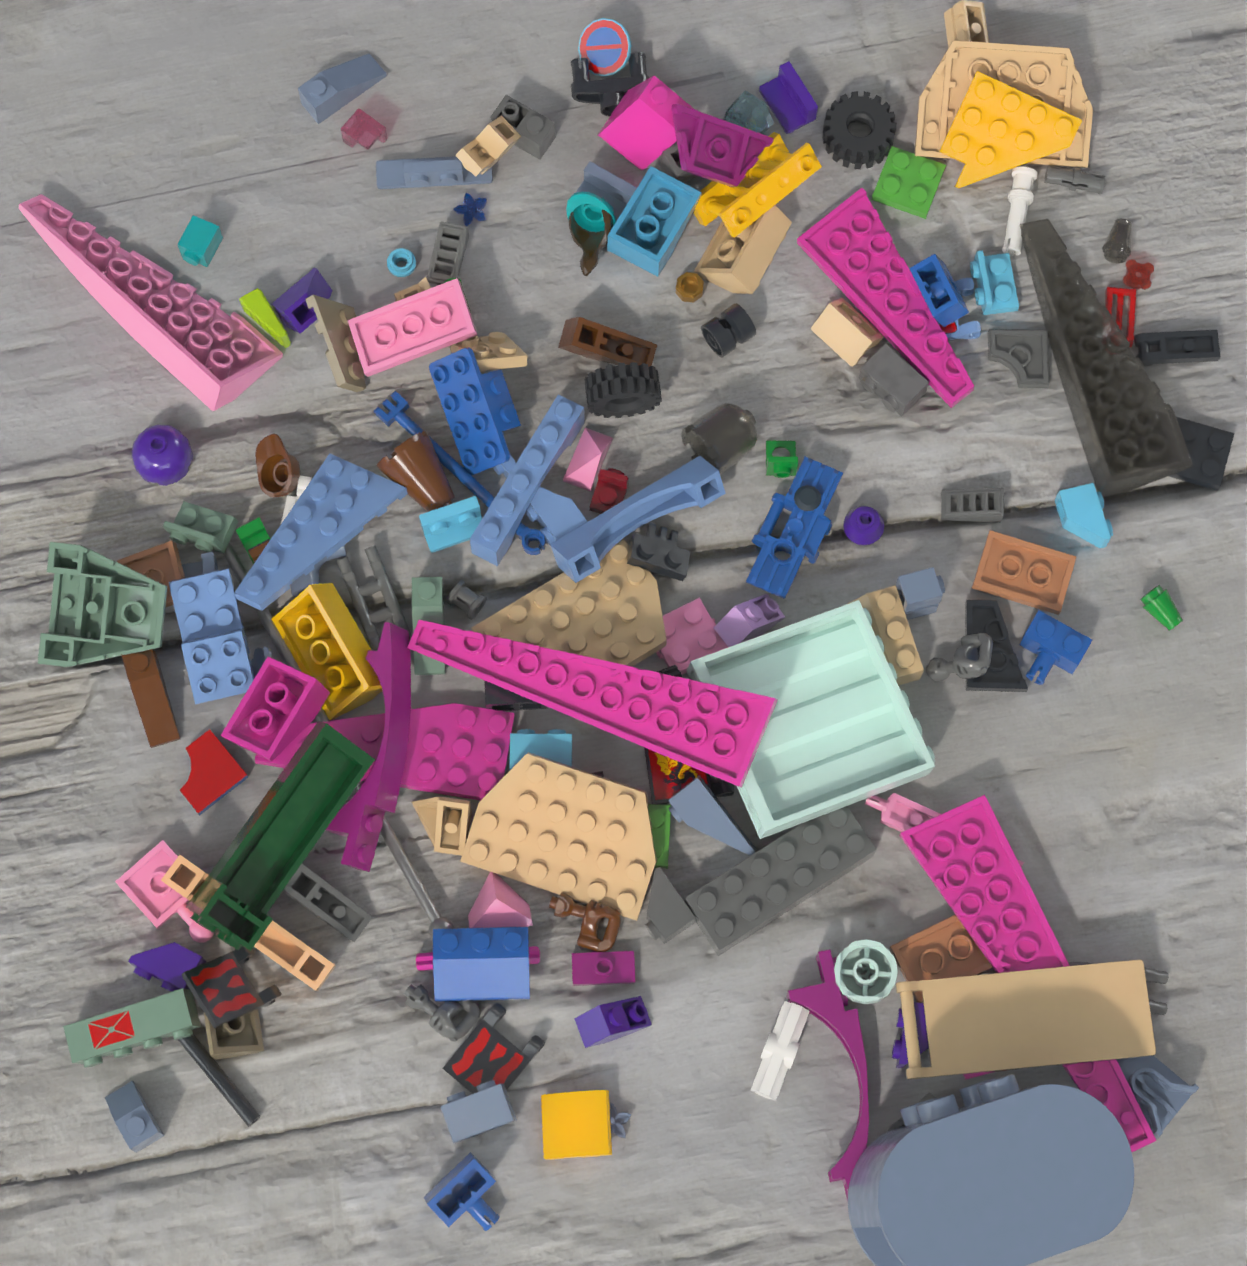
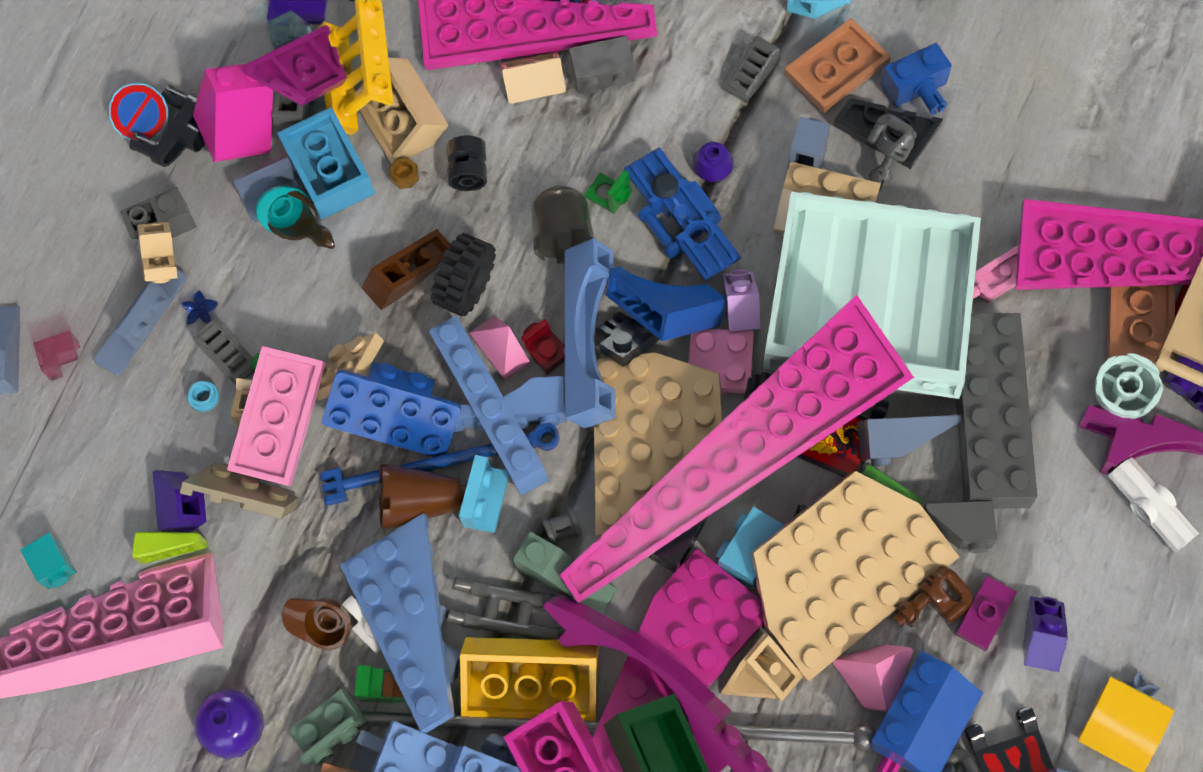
camera: 50 degrees left, 5 degrees down
none -> blue arch [606,266,726,341]

